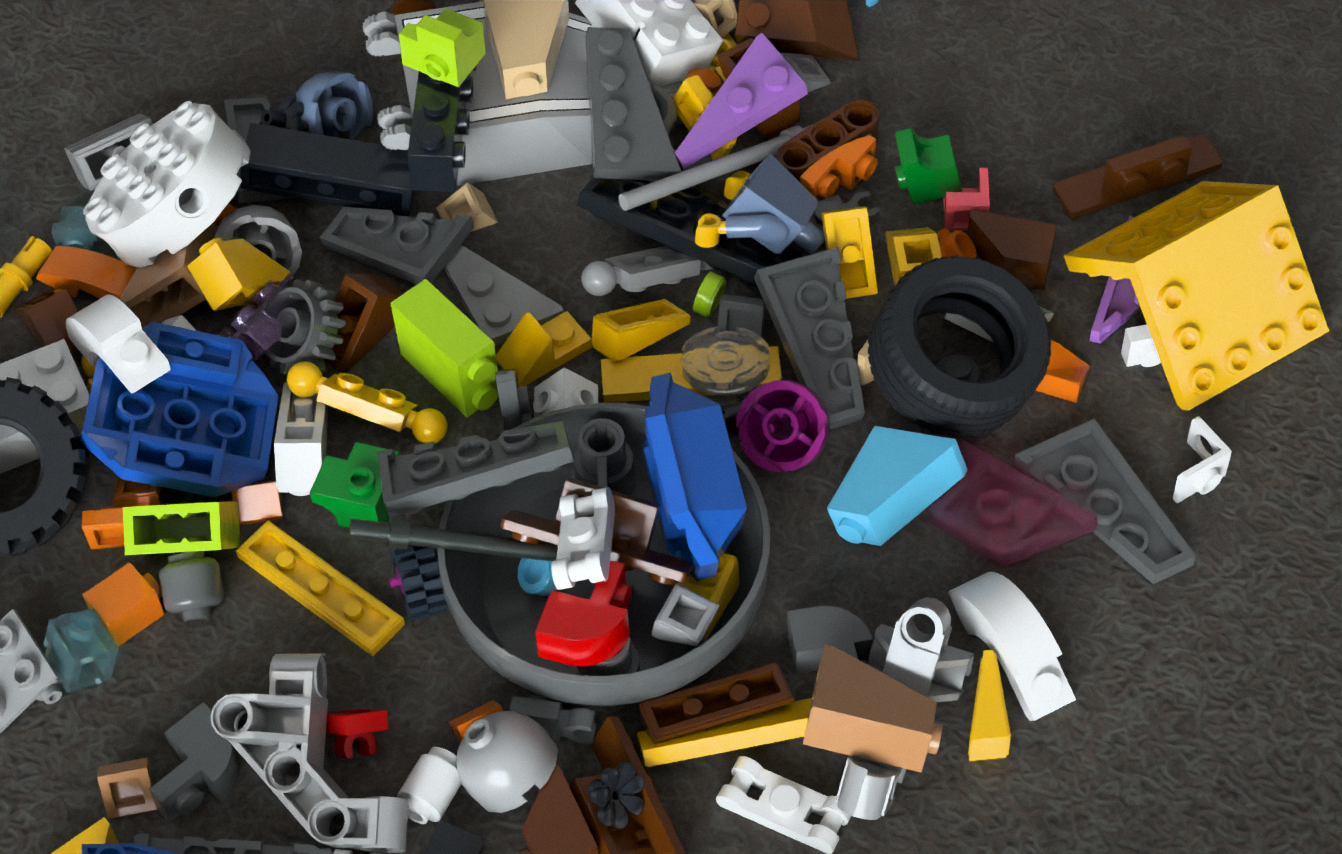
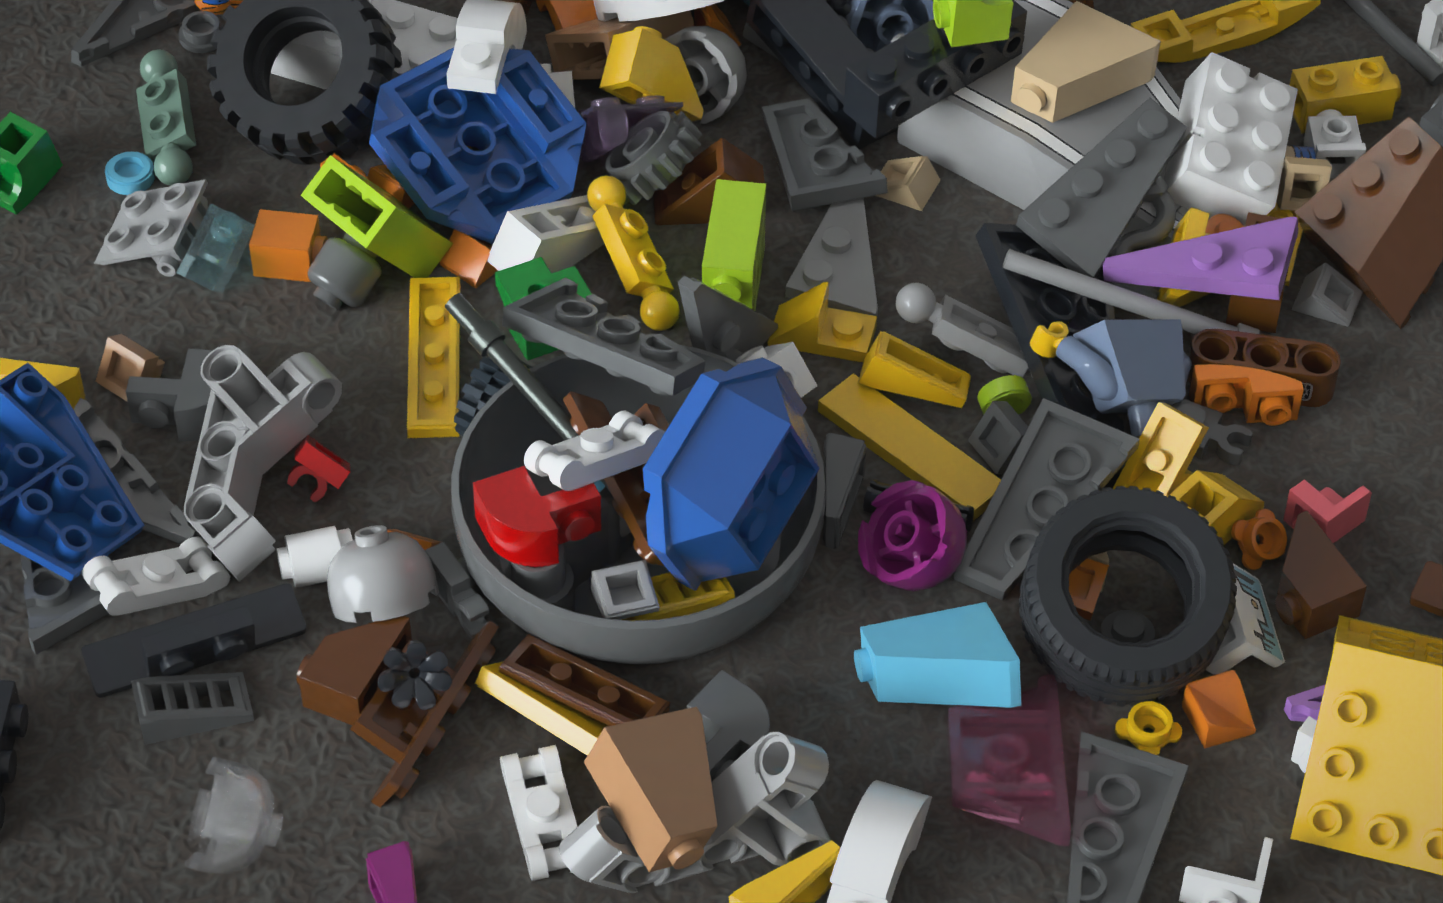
camera: 45 degrees right, 5 degrees down
clear tile [681,326,770,396] -> none
green brick [895,127,963,204] -> none
none -> yellow plate [1115,701,1182,756]

